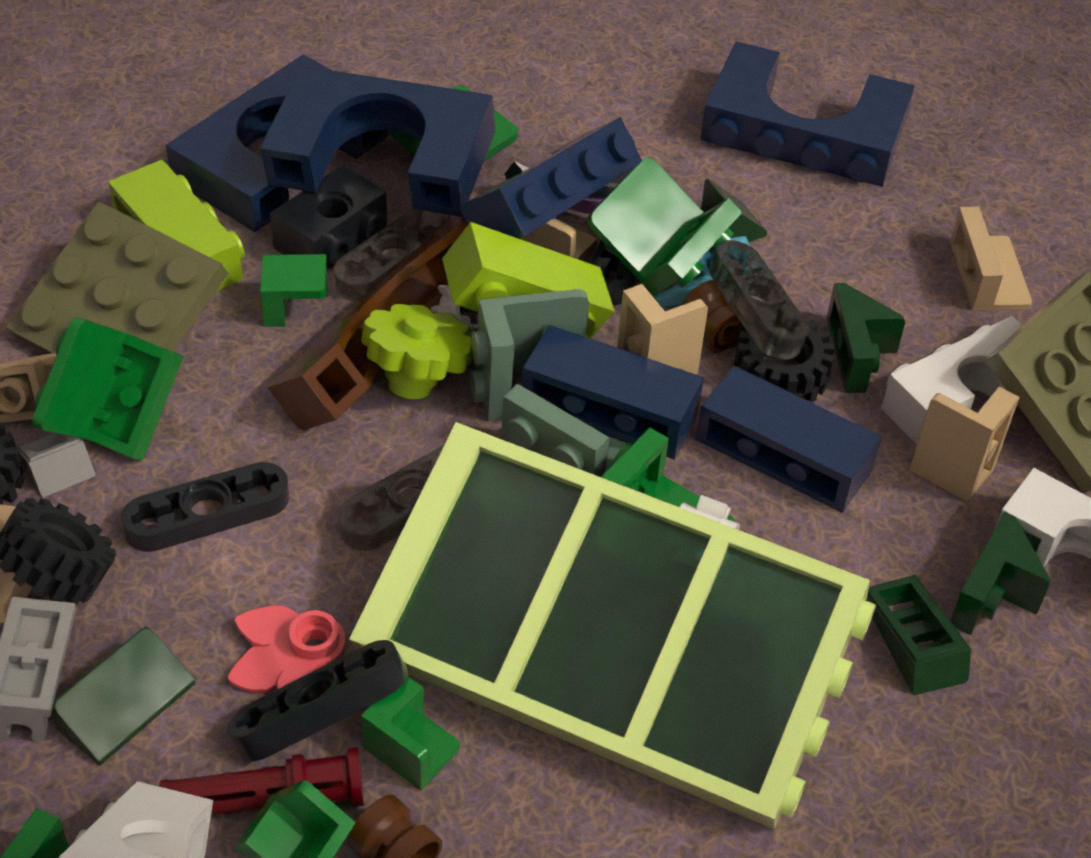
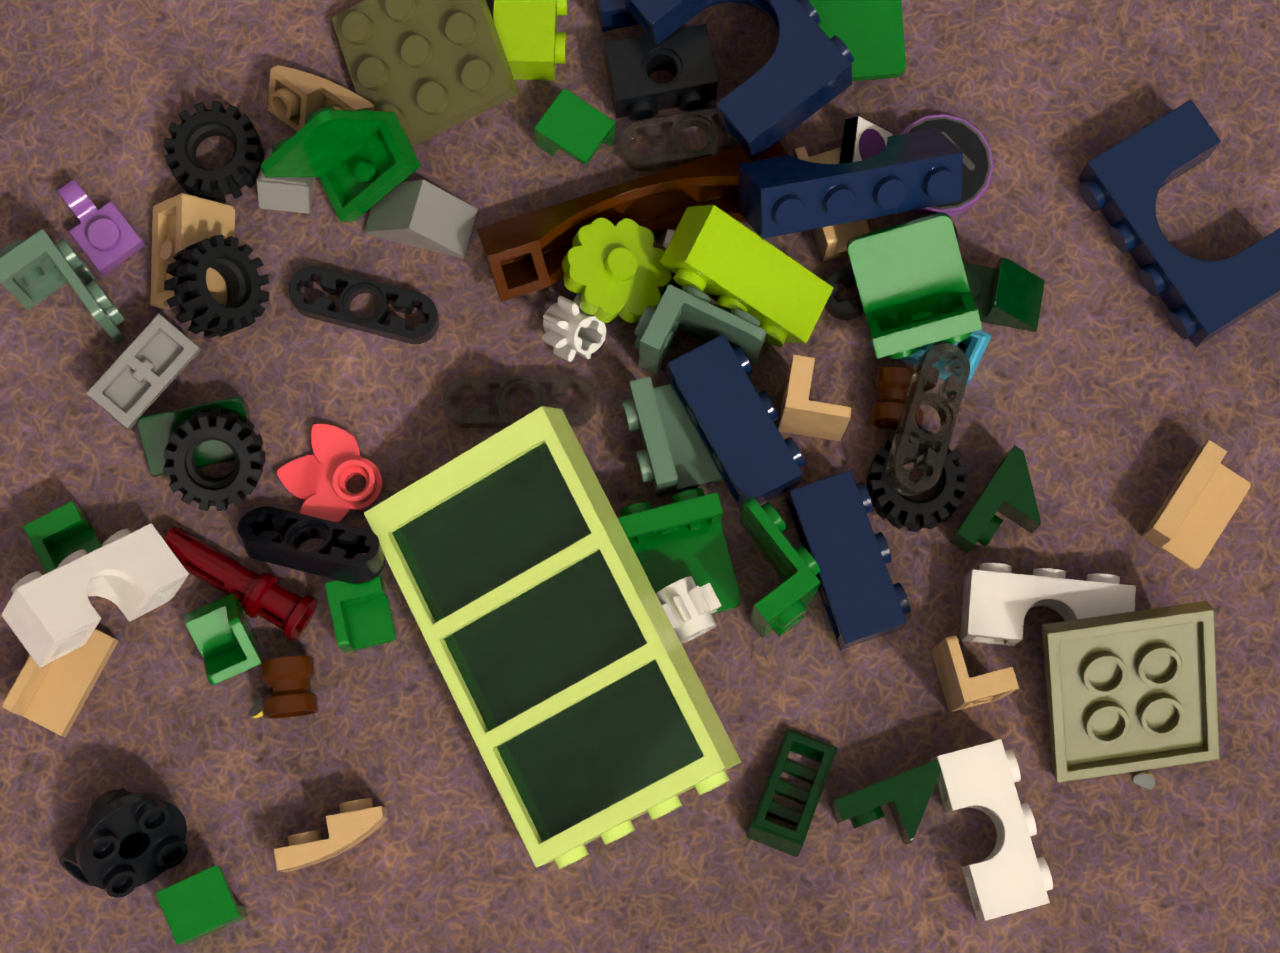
camera: 40 degrees right, 30 degrees up
none -> black tyre [163,408,265,511]
none -> light grey slope [364,179,478,259]
none -> white gear [541,293,606,362]
none -> green bracket [740,497,821,638]

